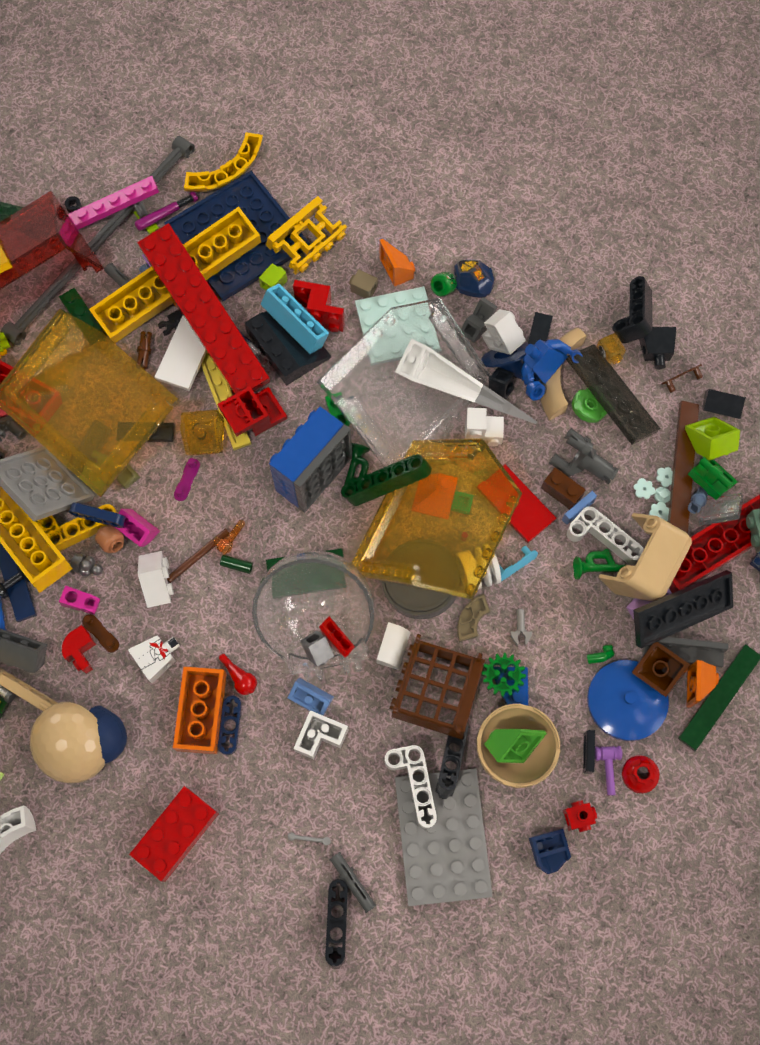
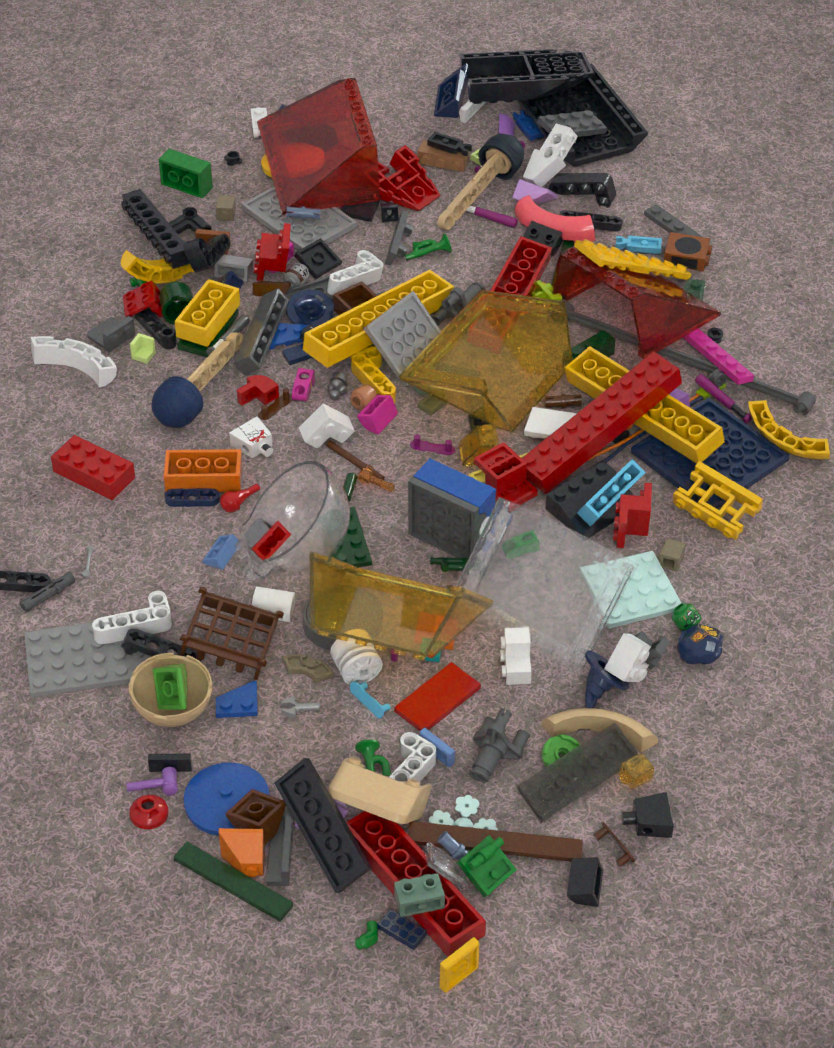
camera: 85 degrees right, 25 degrees down
tan piece [30,702,105,783] -> none
dark blue beam [69,503,126,528] -> none
lime brick [259,263,287,290] -> none
white brick [294,710,349,760] -> none
dark green beam [341,454,432,506] -> none
orange slope [379,239,415,287] -> none
white plate [395,338,537,424] -> none
green gear [482,653,526,698] -> none
black brick [489,367,514,400] -> none
blue torso [521,339,583,401] -> none
black tile [528,312,553,345] -> none
dark blue slope [529,829,571,874] -> none
reddish brown brick [541,467,586,510] -> none
red brick [563,800,597,833] -> none
green arm [587,645,615,664] -> none
black beam [612,276,652,344] -> none
lime slope [685,417,740,460] -> none

